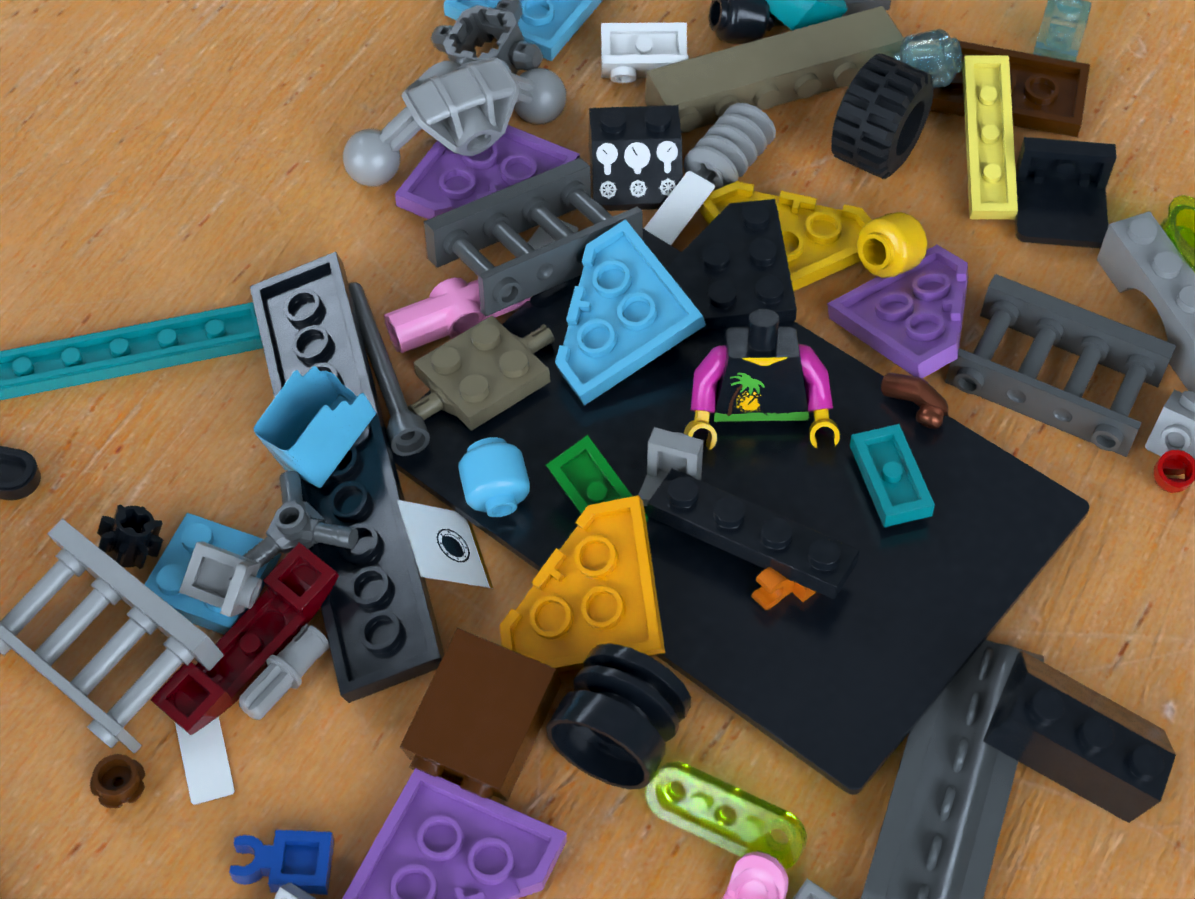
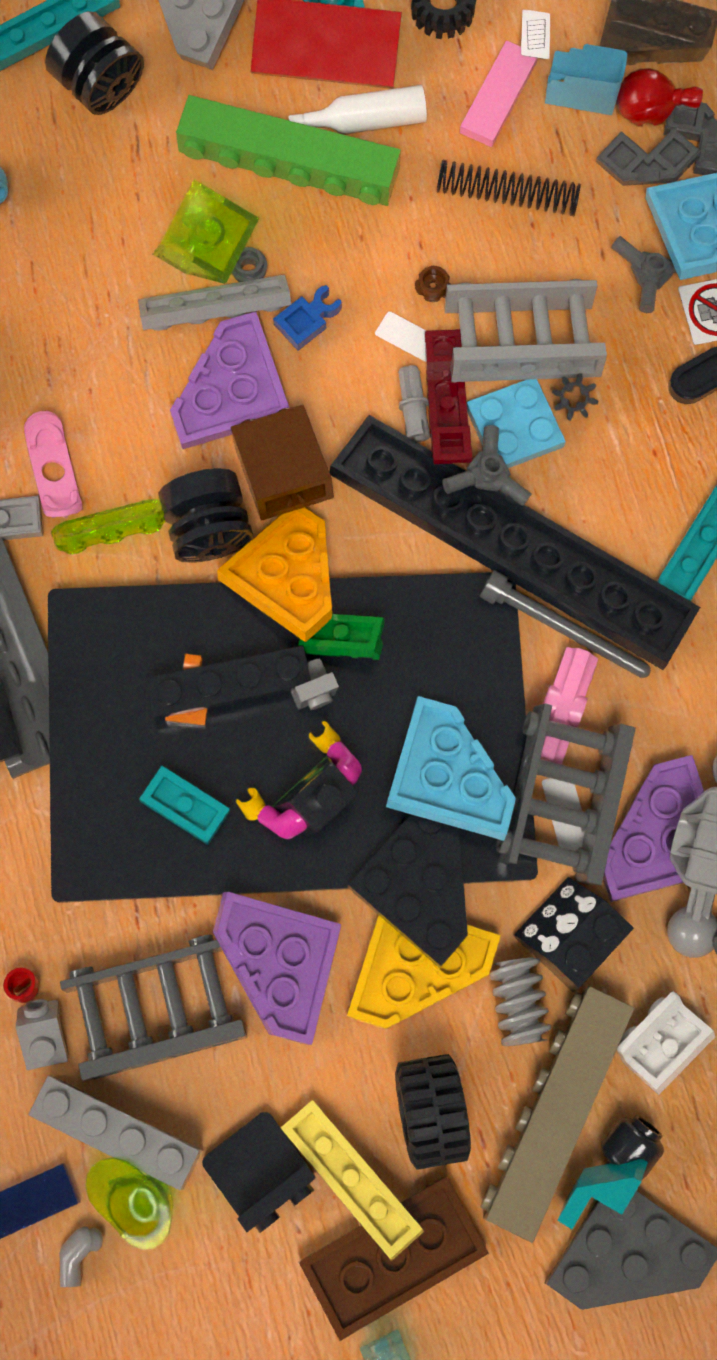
camera: 135 degrees right, 20 degrees up
light grey bracket [179,541,262,617] -> none
medium azure piece [254,366,376,488] -> none
white sticker [397,500,493,589] -> none
dark tan plate [408,316,555,431] -> none
medium azure head [458,437,530,517] -> none
white sticker [644,171,715,245] -> none
yellow head [857,212,927,278] -> none
copper arm [881,372,948,429] -> none
clear light blue head [894,29,963,88] -> none

